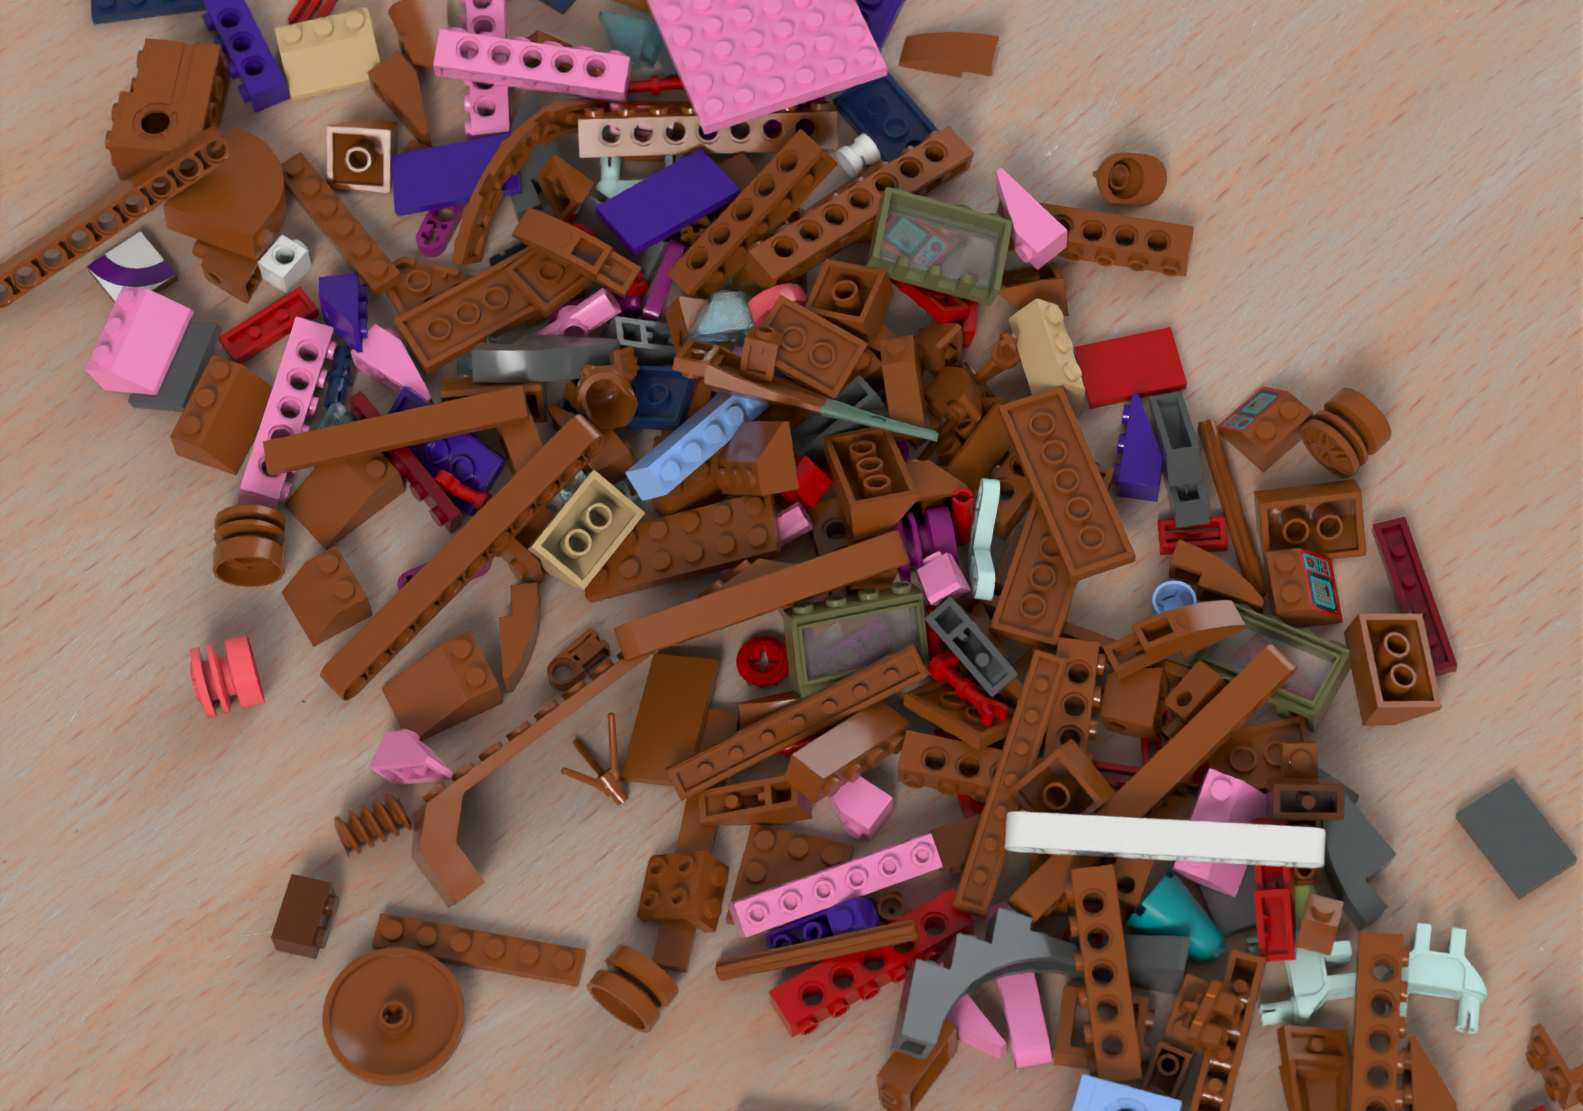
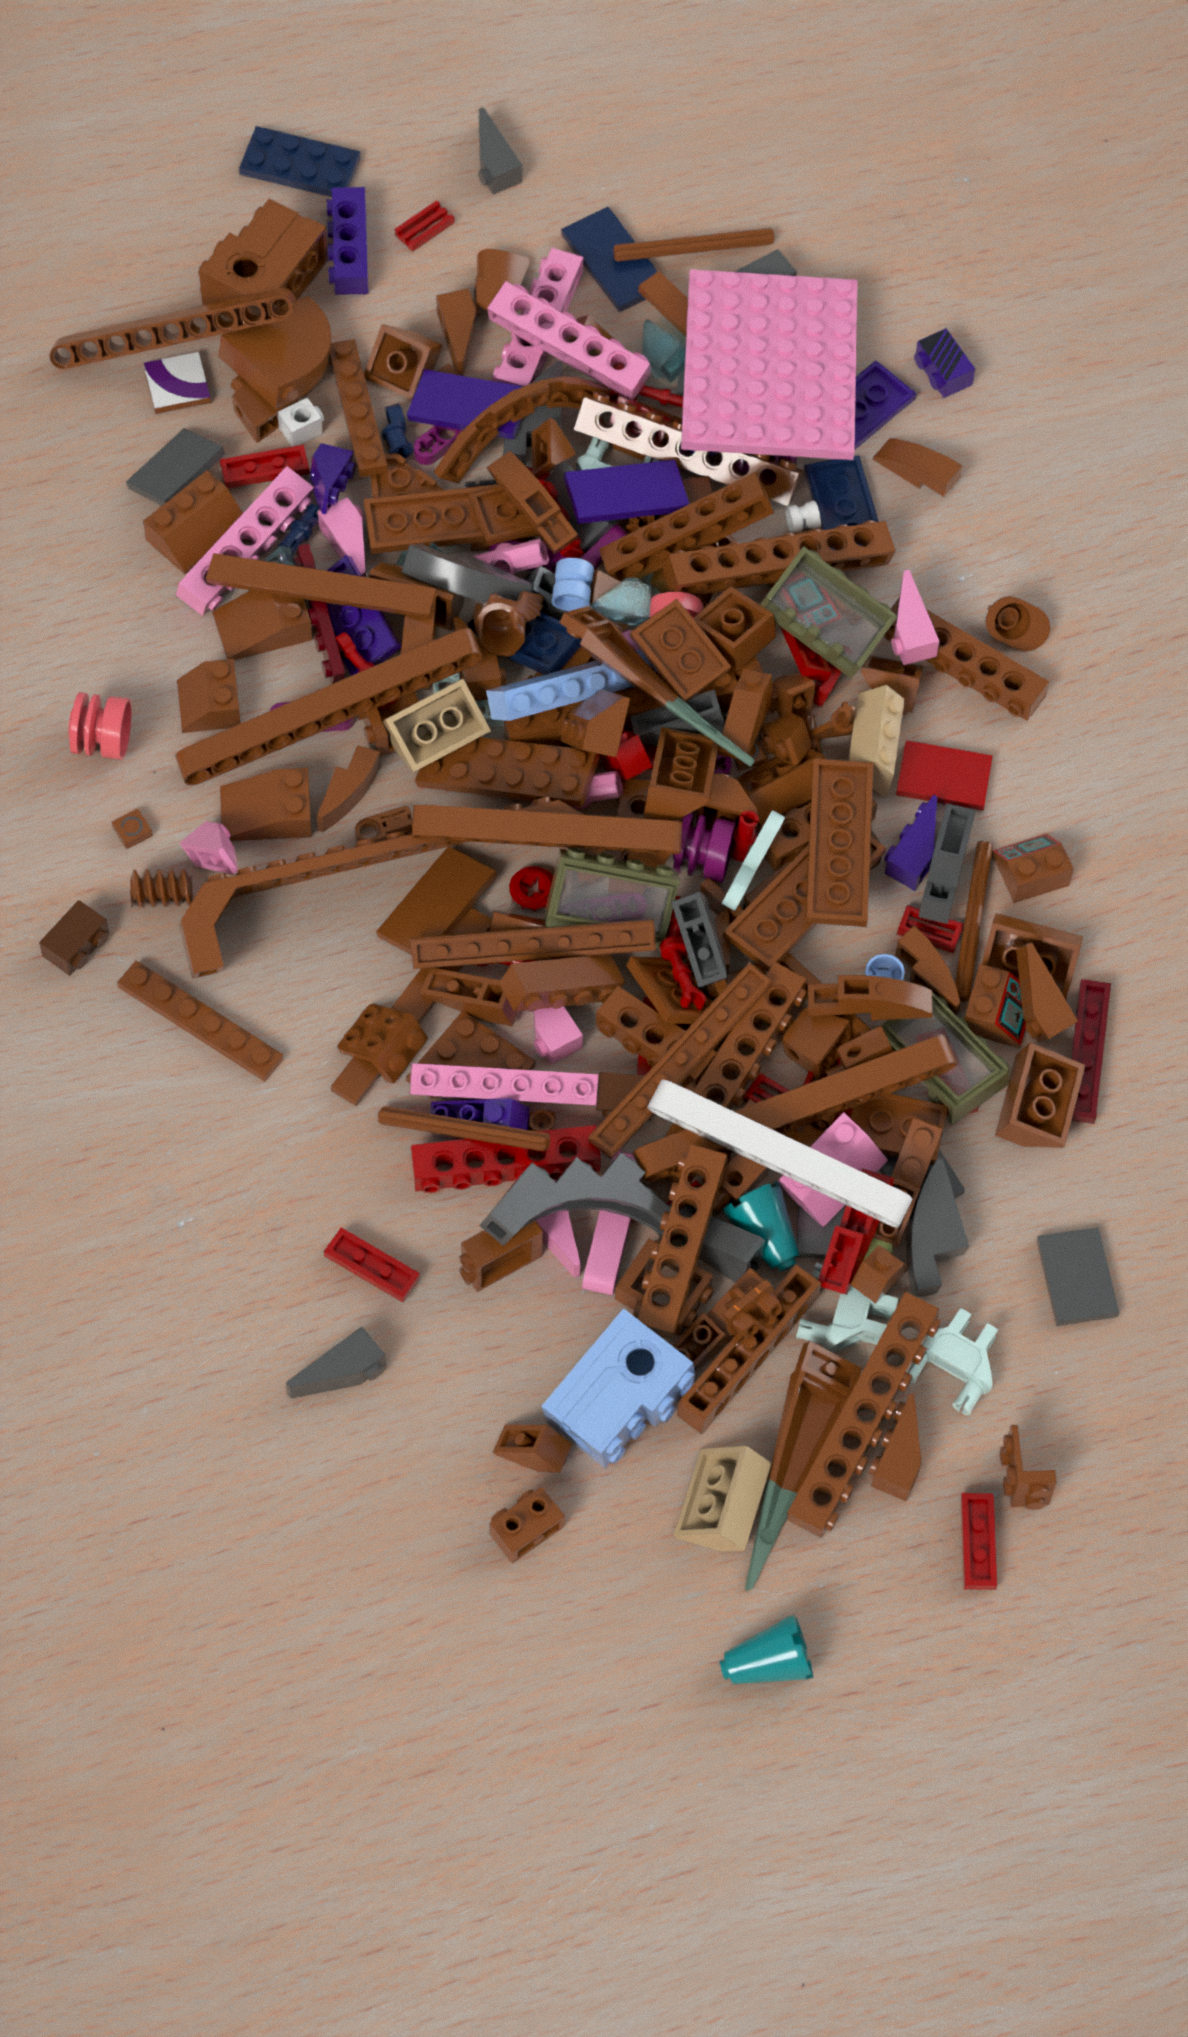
camera: 15 degrees right, 0 degrees up
bright pink slope [85,287,194,395] -> none
dark orange wheel [213,504,286,587] -> none
tan slope [275,7,381,101] -> none
dark orange dish [322,947,466,1087] -> none
dark orange plant [561,712,629,806] -> none
dark orange wheel [586,944,679,1033] -> none
dark orange bracket [739,326,783,382] -> none
bright pink slope [917,551,972,606] -> none
dark orange slope [1009,739,1116,815] -> none
reddish brown brick [1266,778,1345,820] -> none
dark orange wheel [1300,388,1392,478] -> none
none -> dark orange tile [111,808,153,849]
none -> dark blue connector [381,403,414,459]
none -> light blue wheel [552,558,594,611]
none -> dark orange slope [1016,942,1078,1043]

